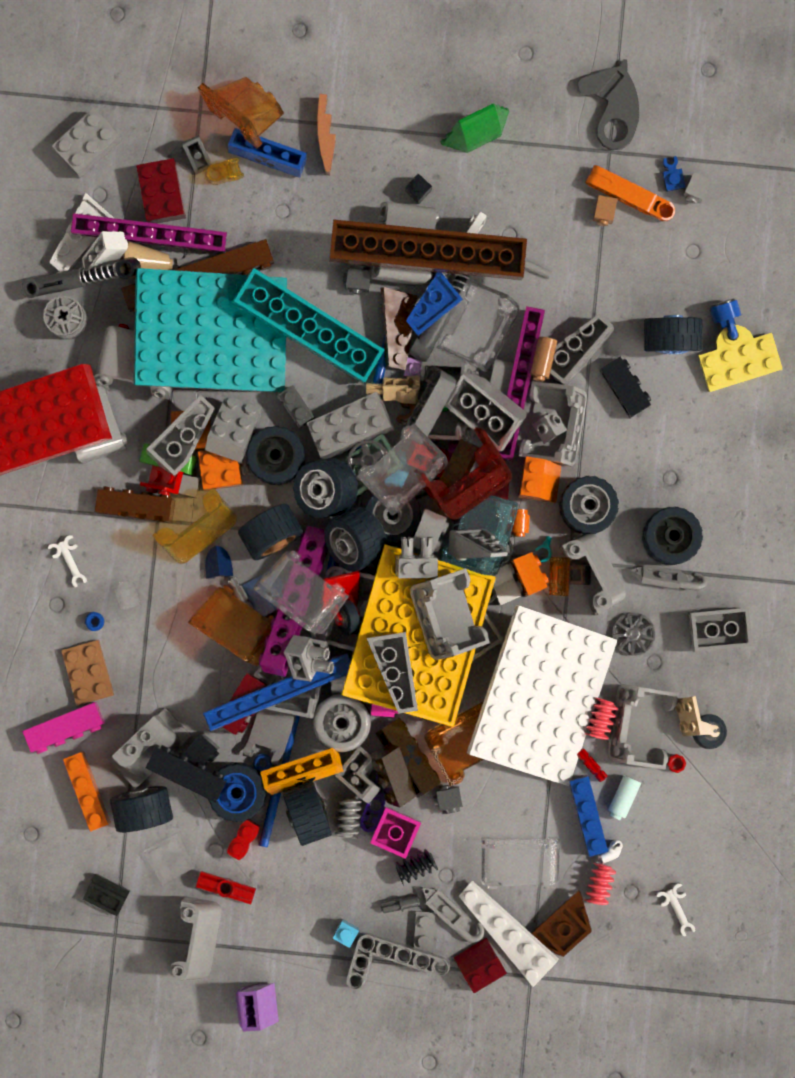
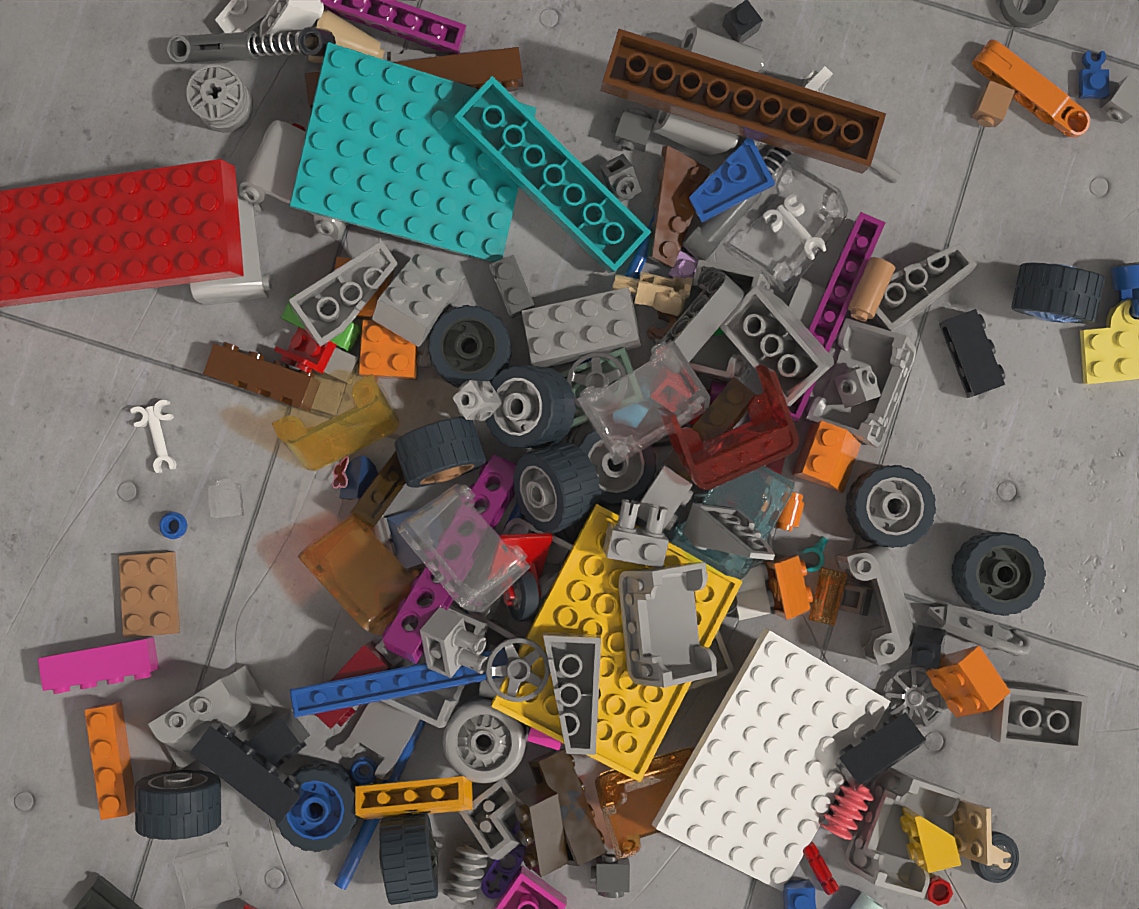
camera: 10 degrees right, 0 degrees up
red brick [227,819,260,860] -> none
none -> dark red sticker [332,456,349,488]
none -> dark brown plate [350,450,406,529]
none -> light grey brick [452,380,503,421]
none -> flat silver wheel [486,637,550,702]
none -> dark grey brick [599,154,642,202]
none -> white bar [763,194,826,260]
none -> black brick [836,712,926,792]
none -> yellow slope [899,807,961,873]
none -> black brick [911,625,946,669]
none -> orange brick [926,646,1011,718]

